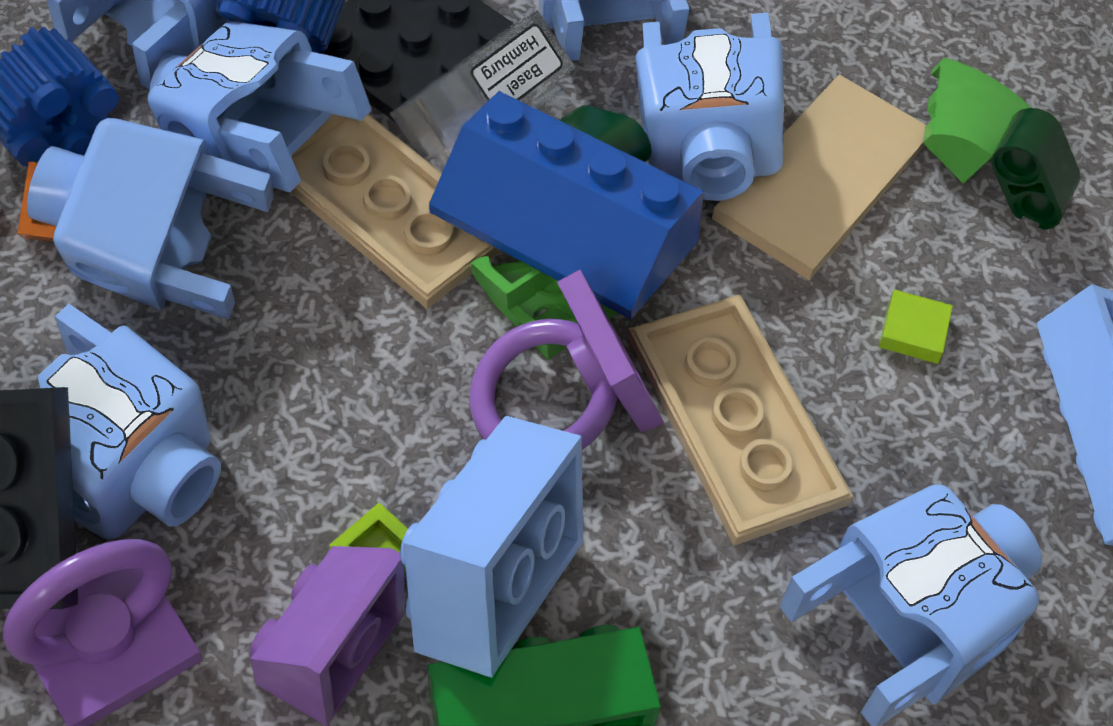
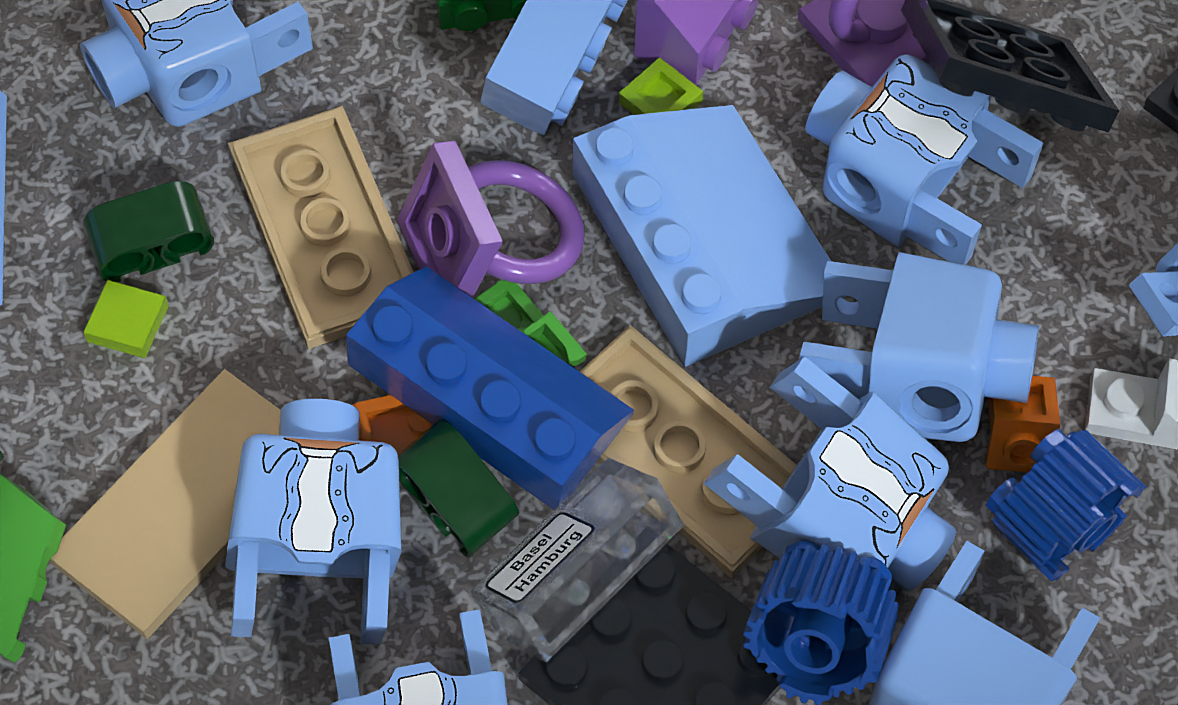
camera: 175 degrees left, 5 degrees up
none -> dark green beam [83,181,214,283]
none -> light blue slope [573,105,846,367]

